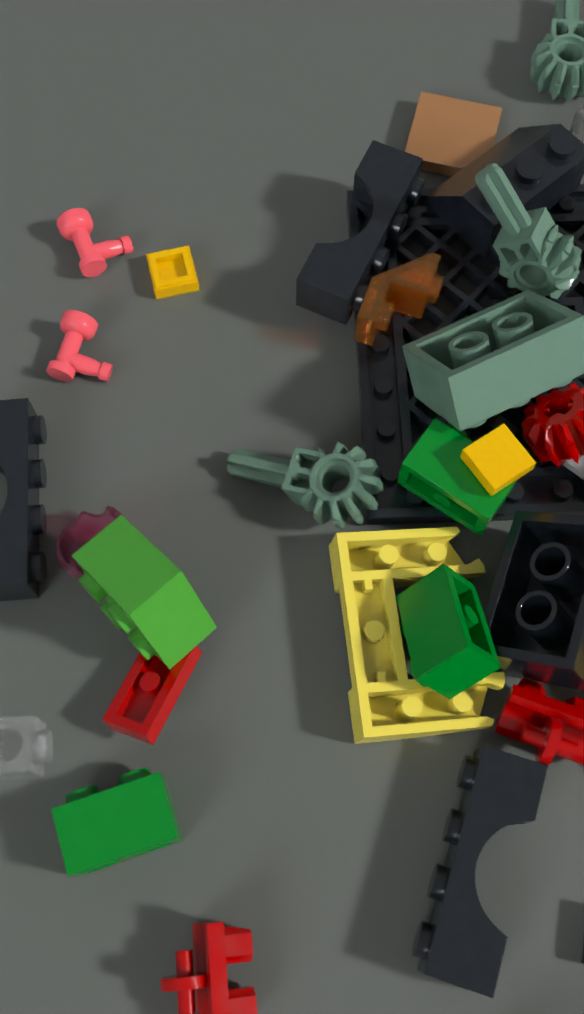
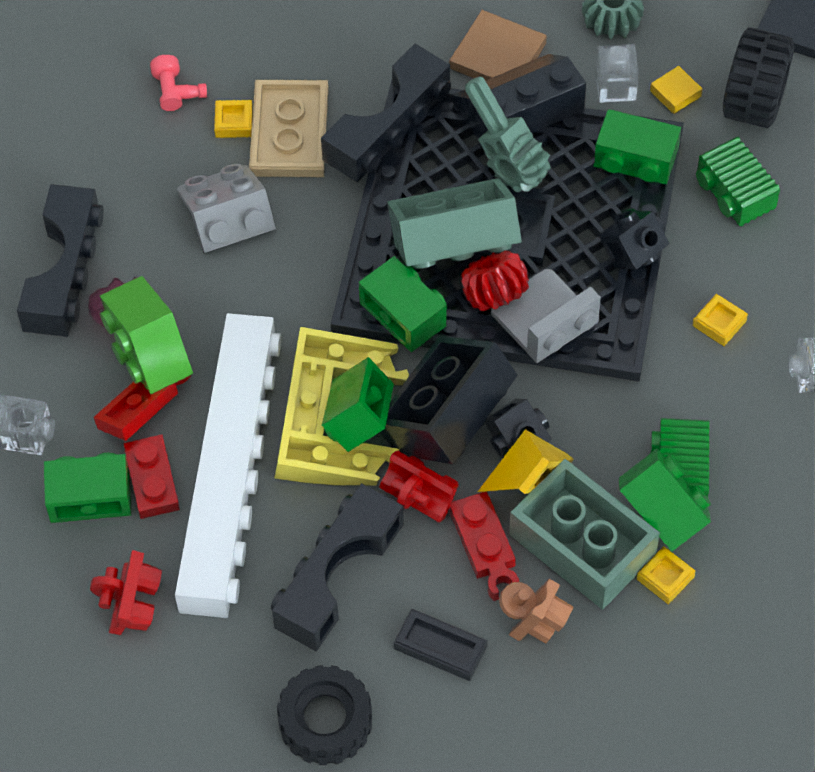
camera: 15 degrees right, 10 degrees down
coral piece [46,309,113,382] -> none
sand green gear [227,441,383,530] -> none
clear orange slope [354,253,444,346] -> none
yellow tile [460,423,536,496] -> none
none -> red plate [123,434,180,519]
none -> white brick [175,313,281,618]
none -> light grey bracket [177,164,276,253]
none -> tan tile [249,80,329,177]

